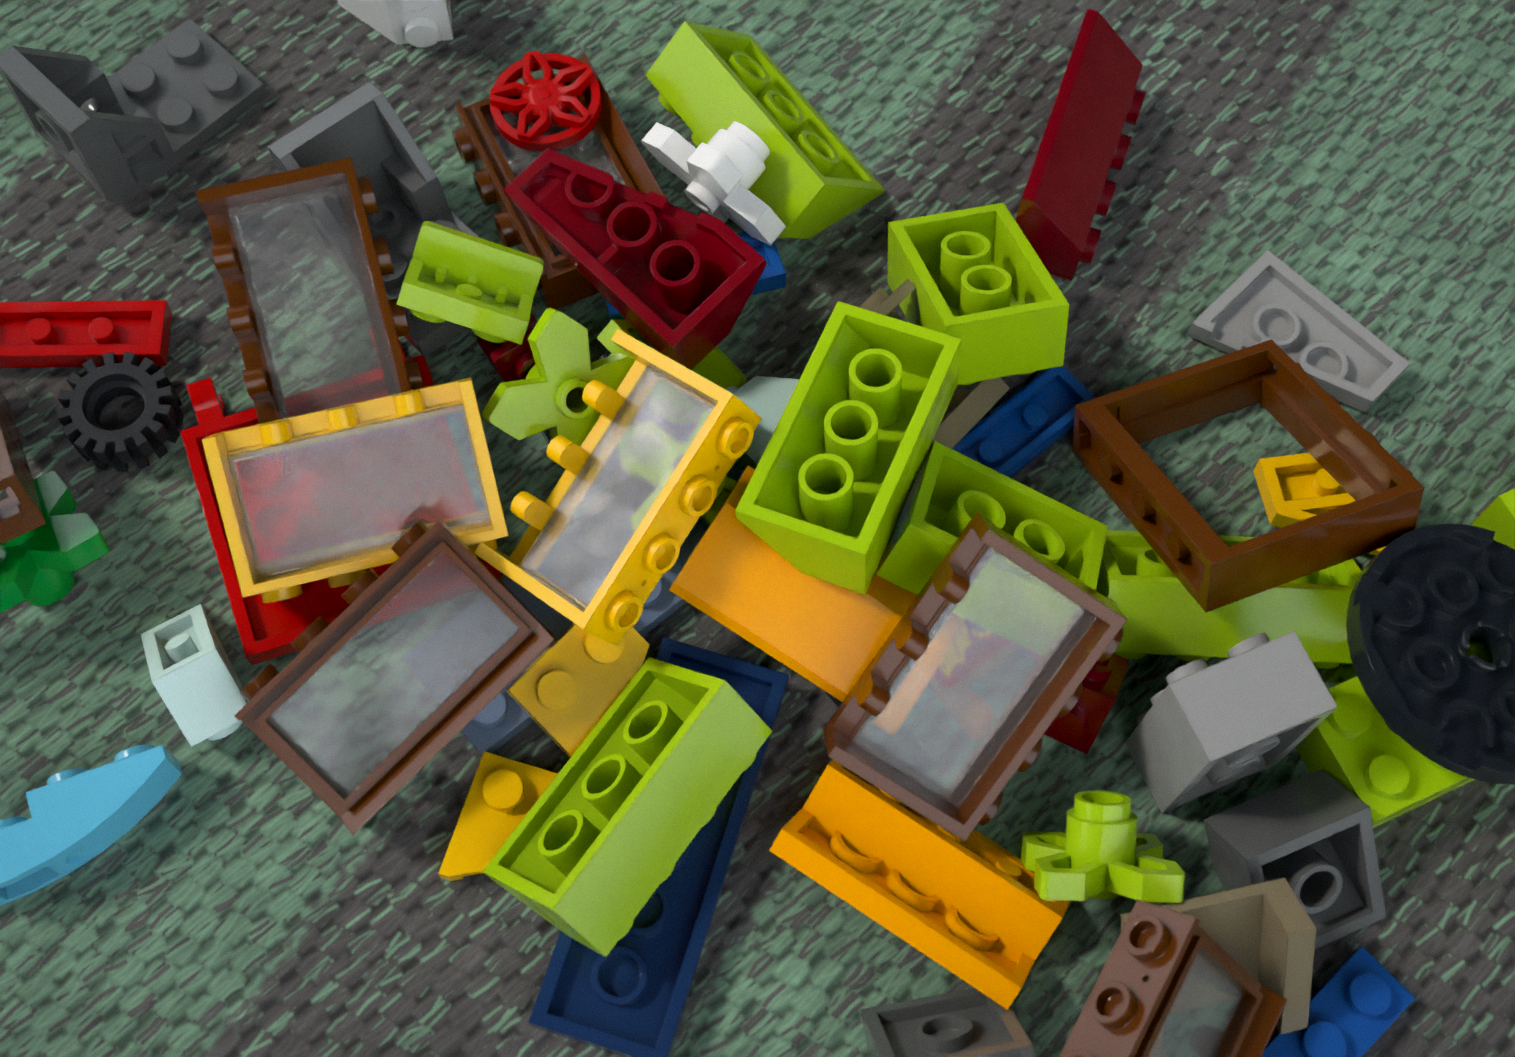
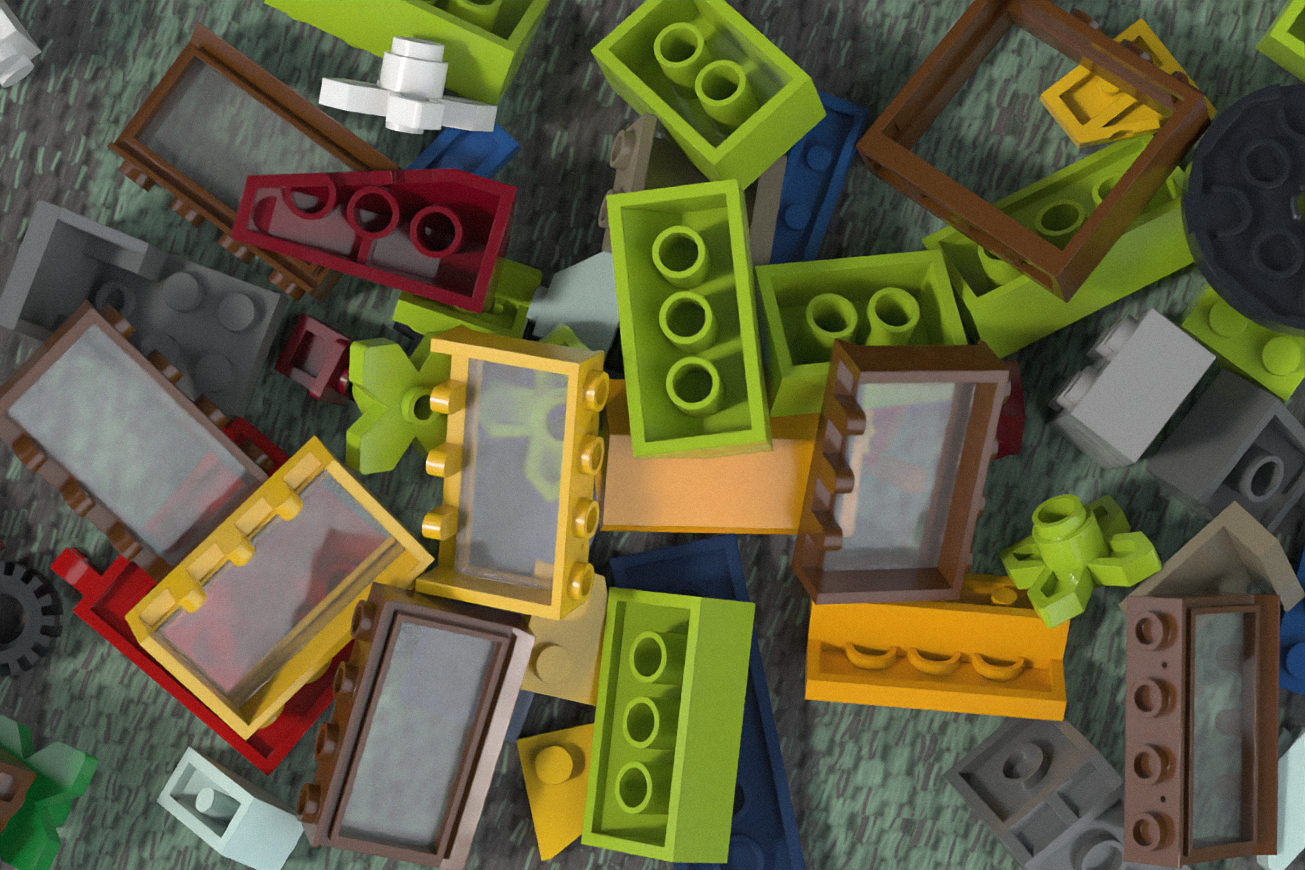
camera: 25 degrees left, 20 degrees up
lime bracket [396,221,544,345] -> none
red wheel [489,50,602,152] -> none

